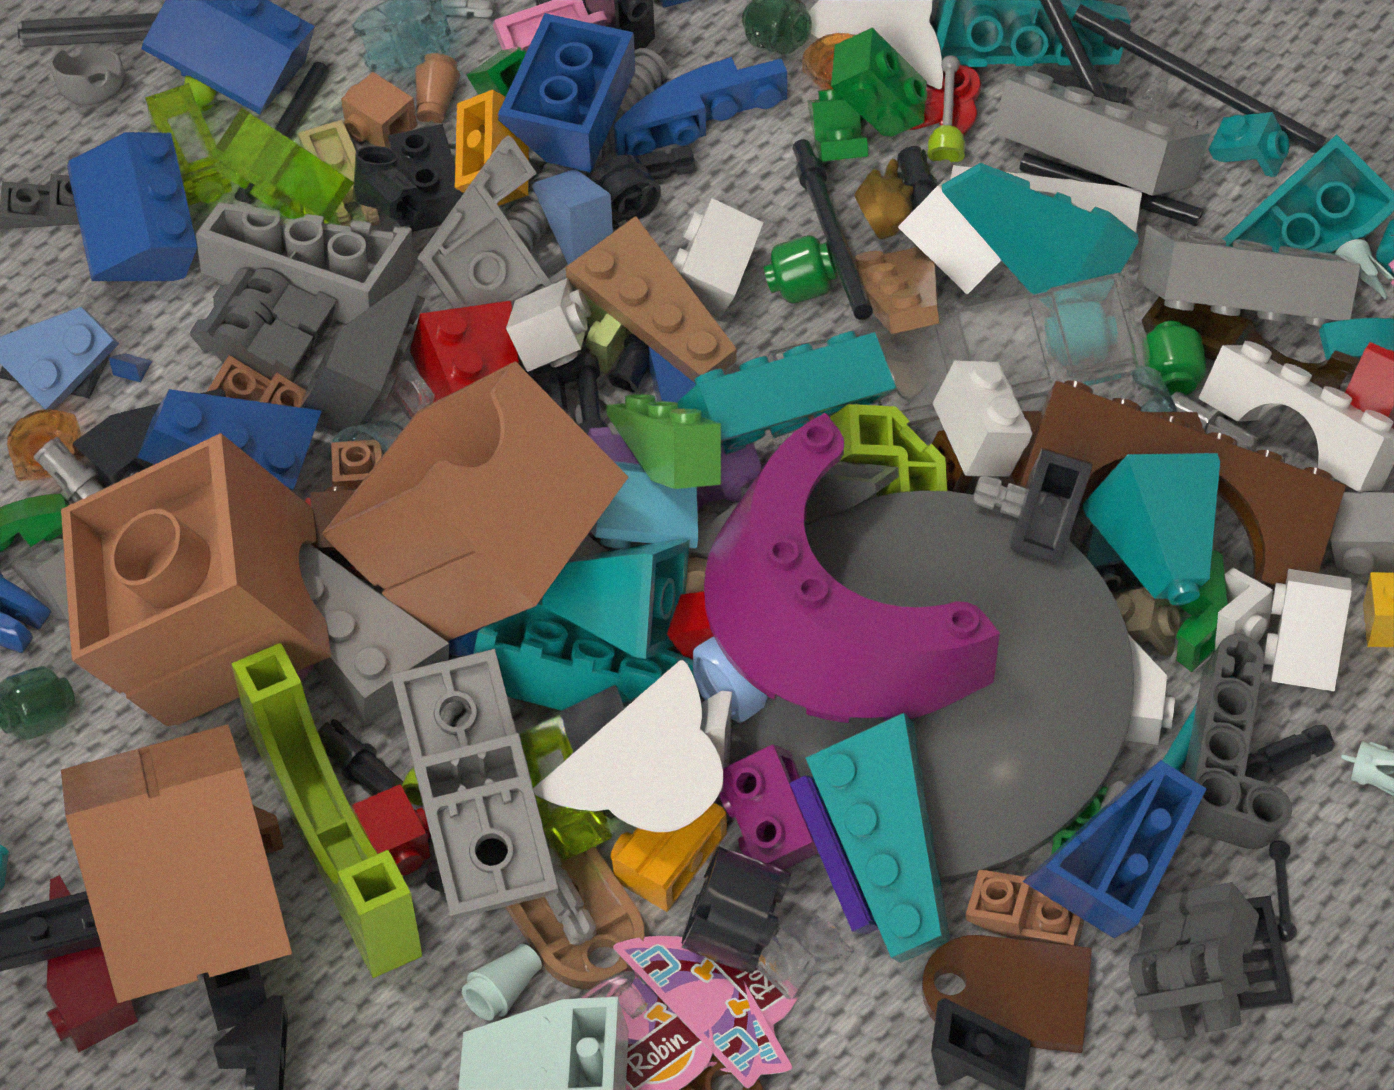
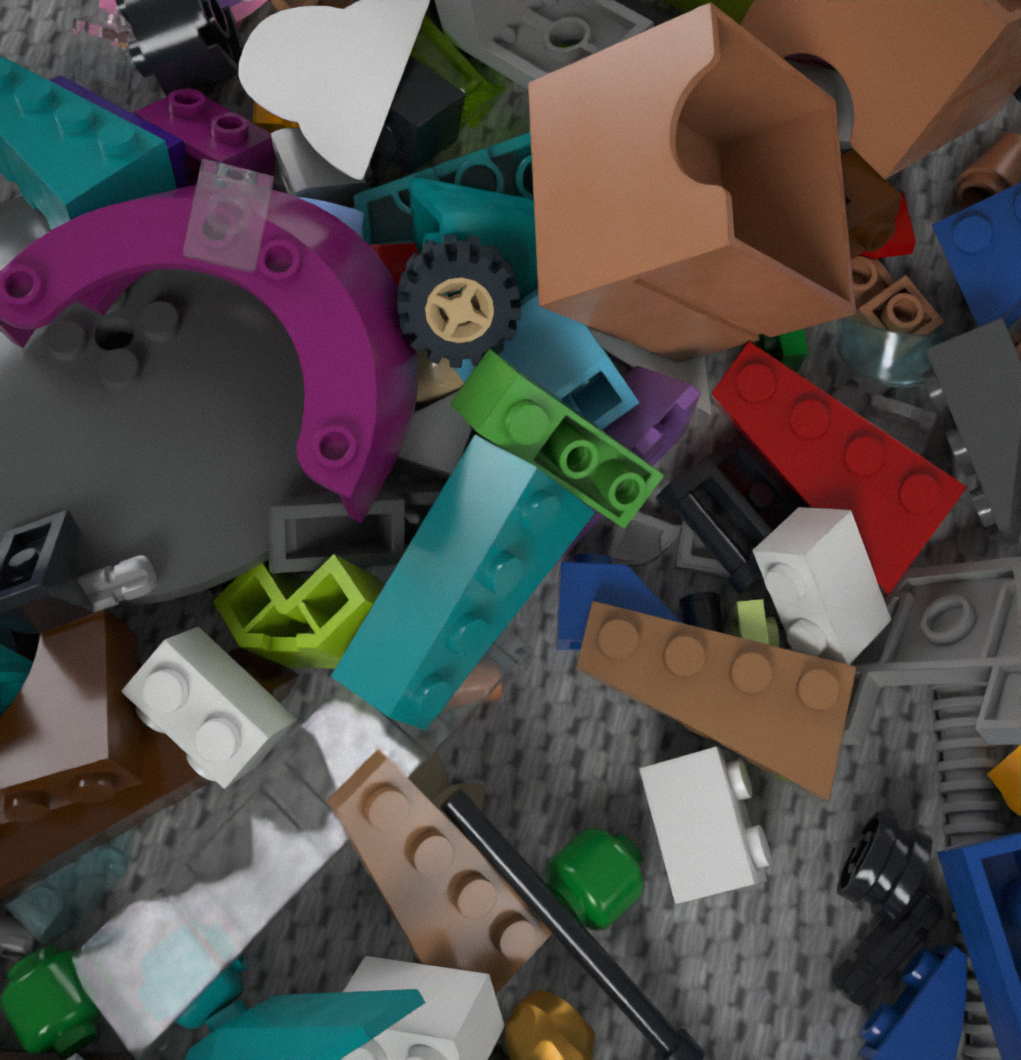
camera: 145 degrees right, 20 degrees up
medium blue slope [532,169,613,265] -> none
none -> clear bracket [183,158,274,273]
none -> black wheel [397,234,521,368]

